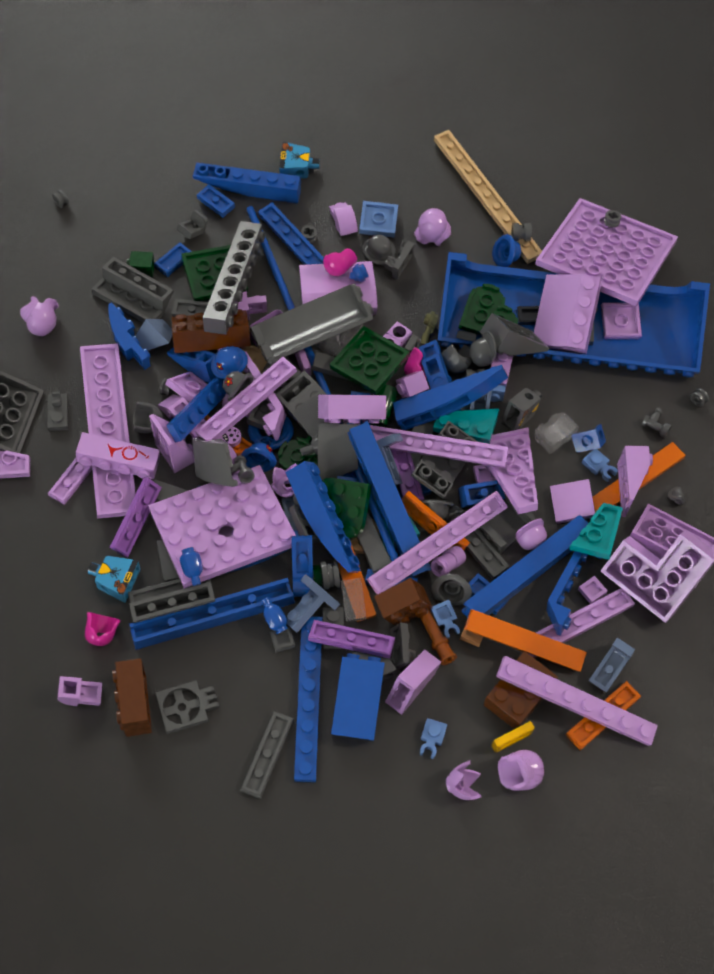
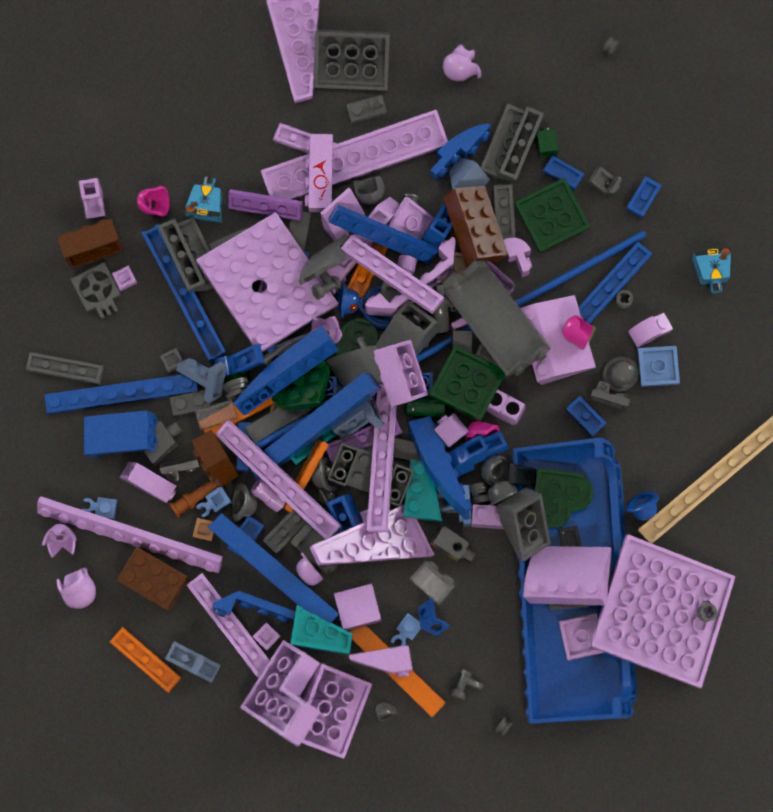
camera: 90 degrees right, 15 degrees up
blue plant [180,547,203,586] -> none
blue slope [193,162,301,204] -> none
dark grey brick [203,221,265,335] -> none
blue hat [211,346,248,379] -> none
dark grey hat [222,371,253,401] -> none
lavender tile [222,427,241,447] -> none
blue plant [261,597,288,634] -> none
medium lavender tile [308,620,395,659] -> none
blue plate [349,264,369,282] -> none
dark grey tile [404,334,418,360] -> none
lavender hair [414,208,451,246] -> none
olive plate [420,311,438,346] -> none
orange tile [464,609,587,672] -> none
yellow tile [491,721,535,753] -> none
lavender plate [496,656,658,746] -> none
dark grey wheel [511,223,532,241] -> none
none -> lavender plate [37,496,223,573]
none -> lavender tile [112,266,137,291]
none -> blue plate [566,396,607,437]

